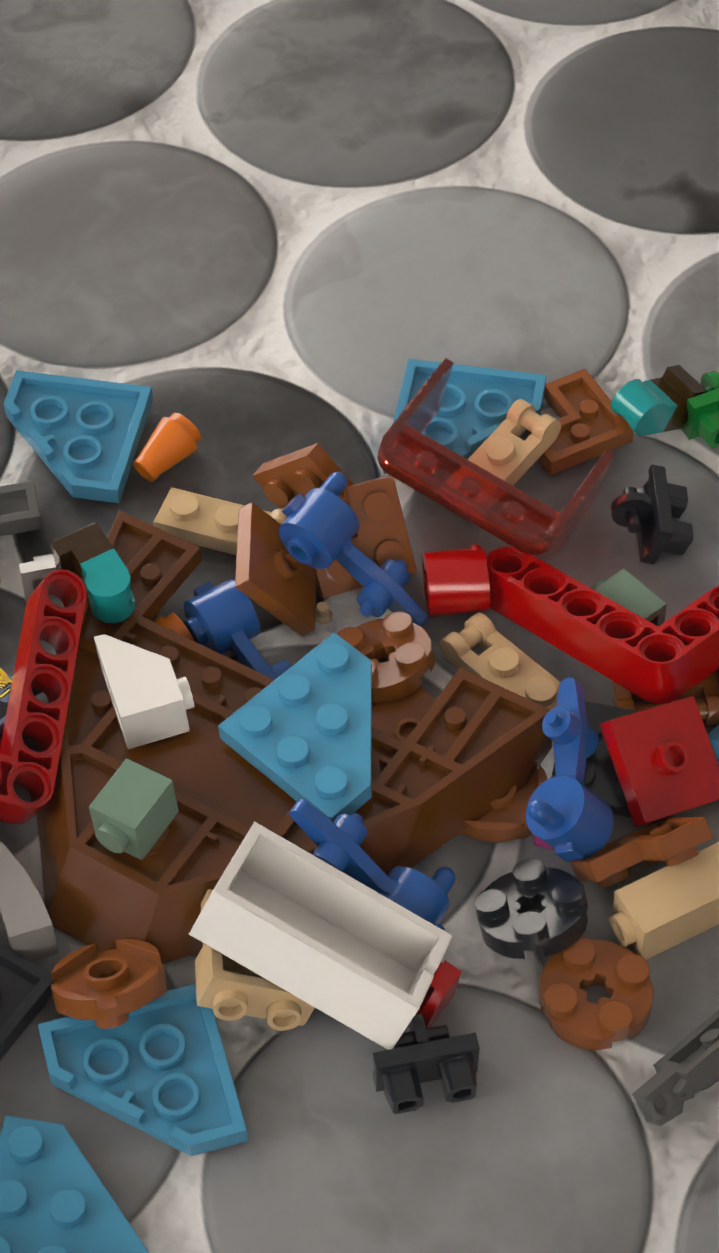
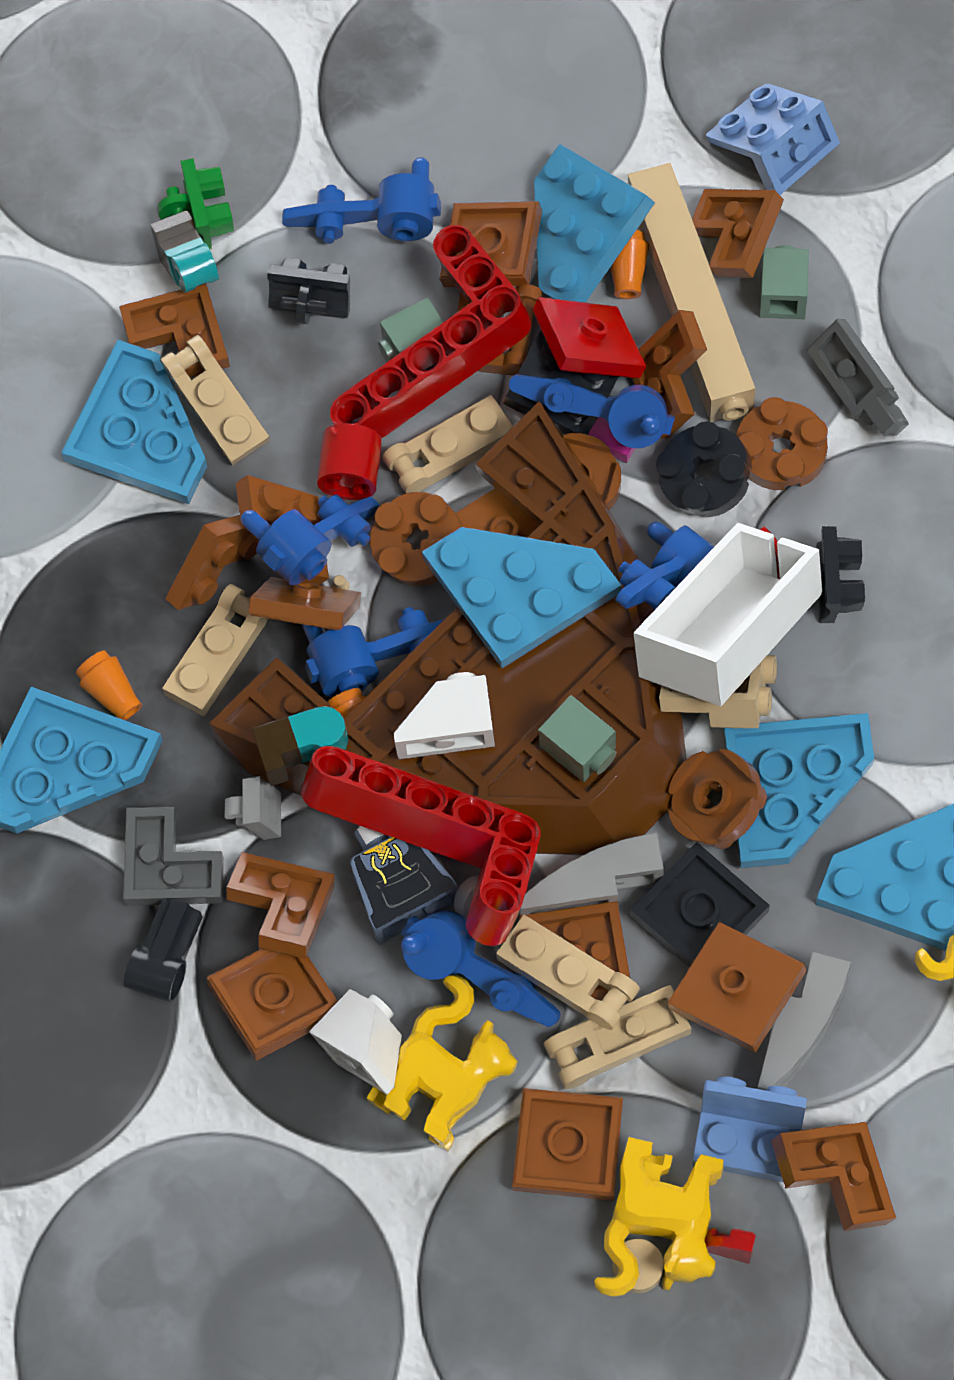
camera: 75 degrees left, 15 degrees up
clear red windscreen [377,358,615,556] -> none

